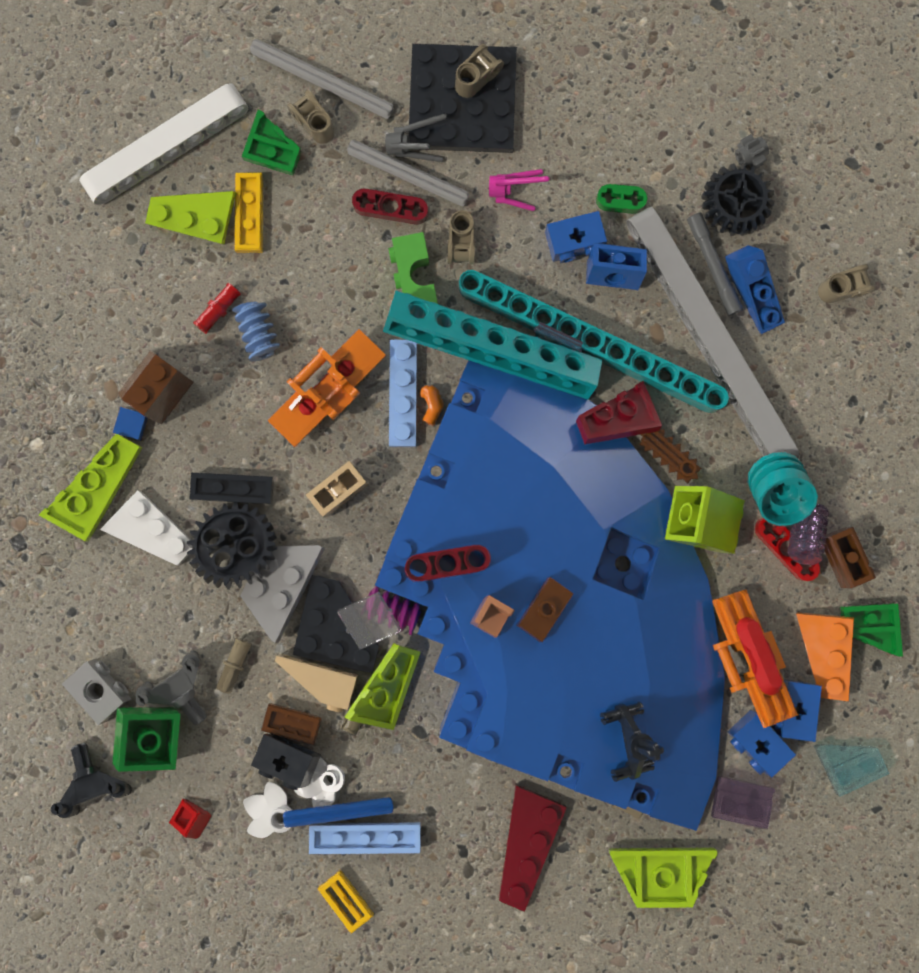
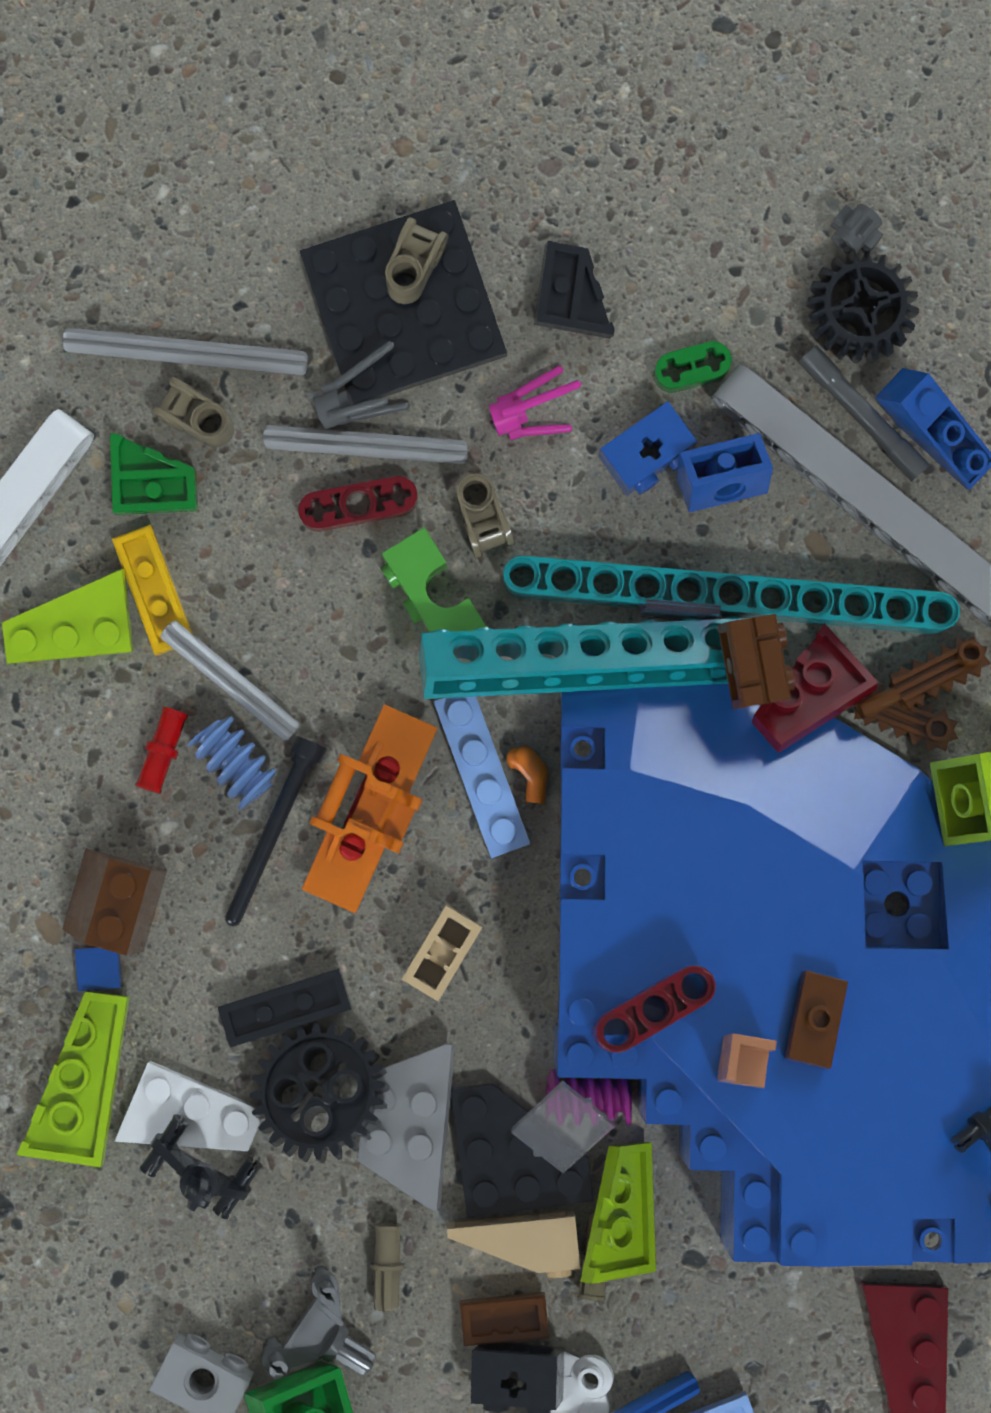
camera: 20 degrees left, 0 degrees up
none -> black axle [140,1114,262,1219]
none -> light grey axle [160,621,299,740]
none -> black piece [225,735,327,927]
none -> black wing [534,241,615,339]
none -> reddish brown brick [718,614,795,710]
none -> reddish brown piece [856,636,991,719]

